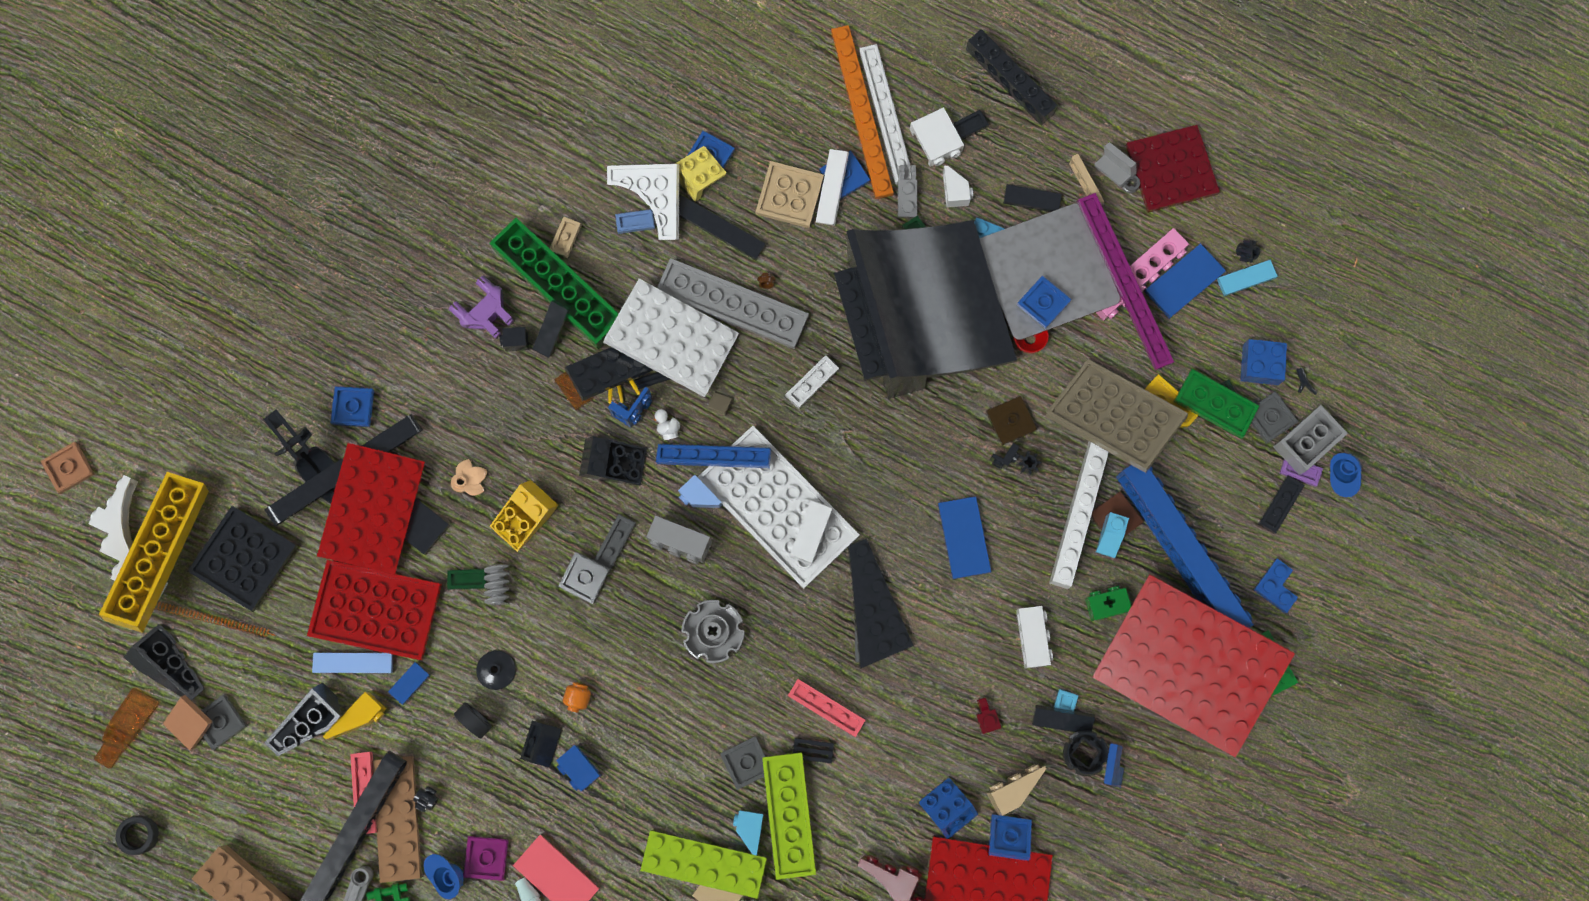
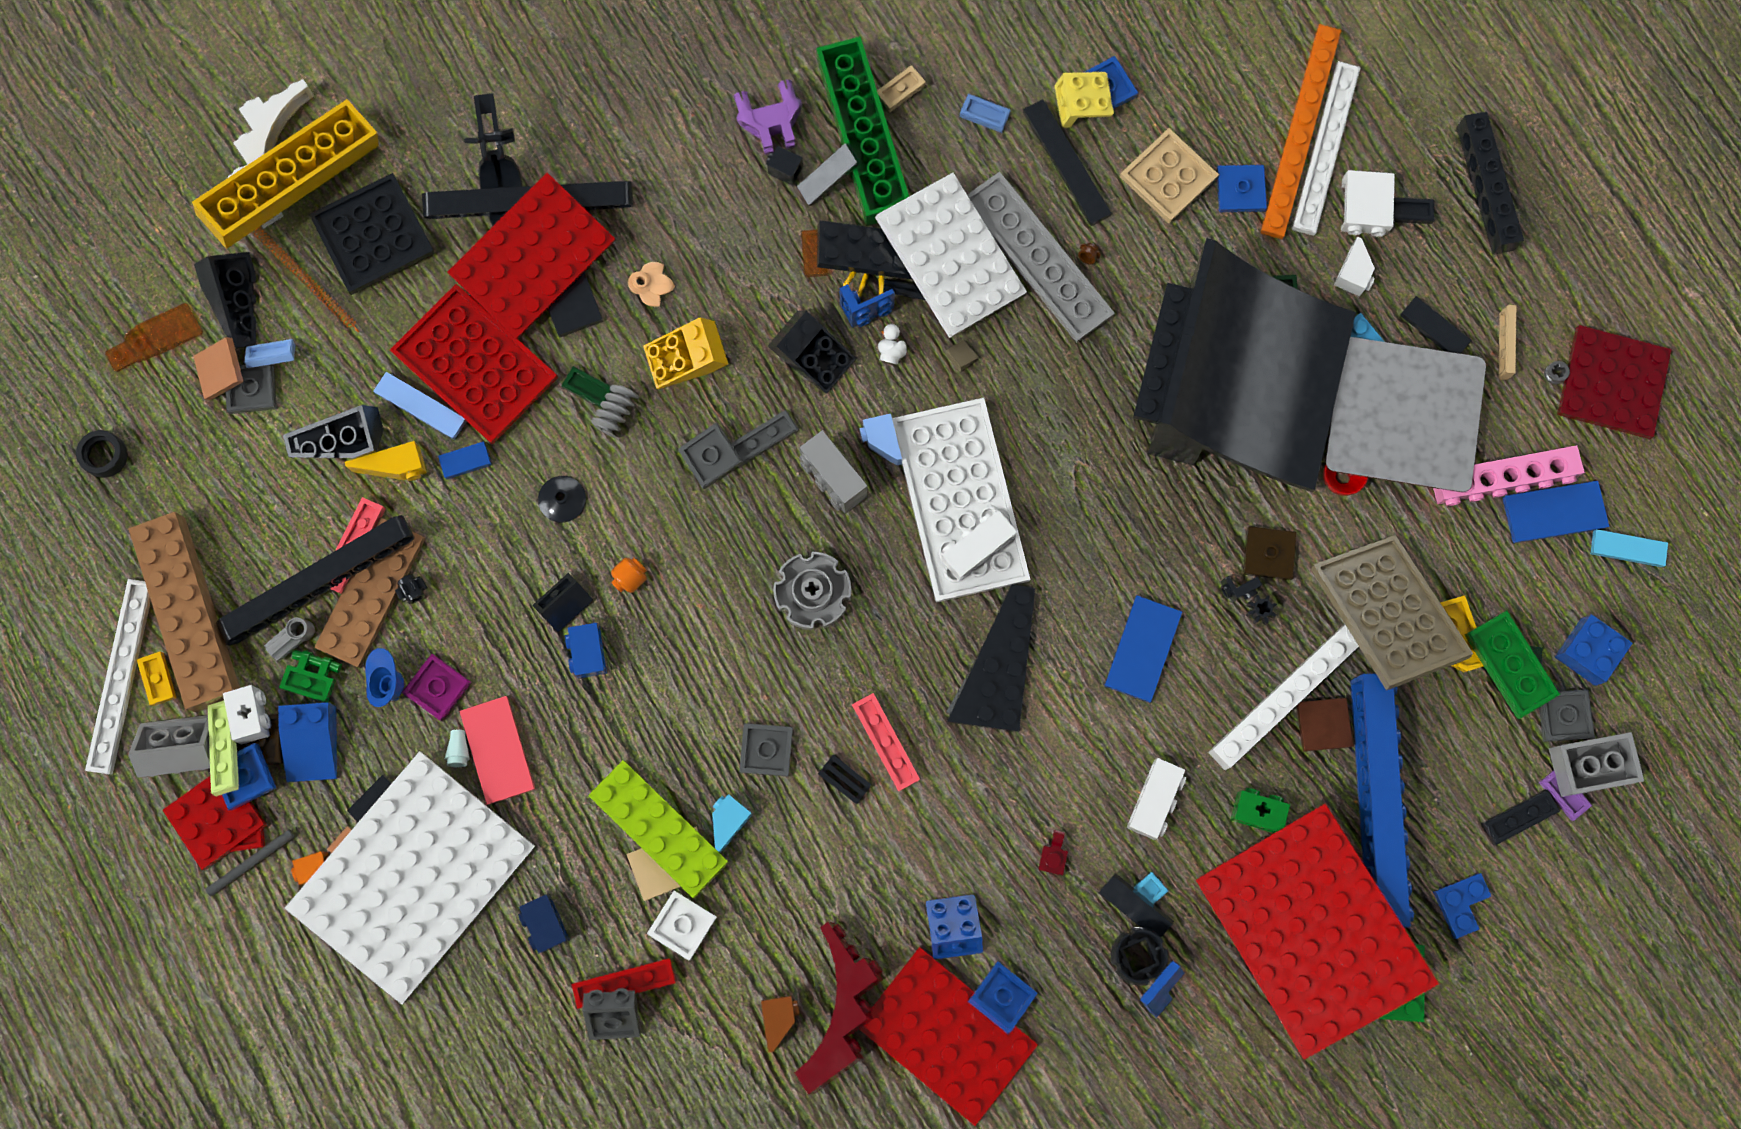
camera: 30 degrees right, 0 degrees up
nougat tile [41,441,95,494] -> none
blue plate [330,386,374,427] -> none
black tyre [454,702,492,739] -> none
white plate [607,164,679,240] -> none
blue tile [656,444,772,468] -> none
lime plate [762,752,816,880] -> none
white plate [785,355,839,409] -> none
white tile [816,149,849,226] -> none
light grey hinge [898,165,917,218] -> none
tan slope [987,764,1046,816] -> none
blue plate [1017,276,1071,329] -> none
magenta plate [1077,193,1174,371] -> none
light grey panel [1094,142,1136,187] -> none
medium azure slope [1096,512,1129,558] -> none
black gear [1236,239,1260,263] -> none
black bar [1296,368,1317,395] -> none
blue piece [1330,453,1362,497] -> none
none -> light blue tile [244,339,295,368]

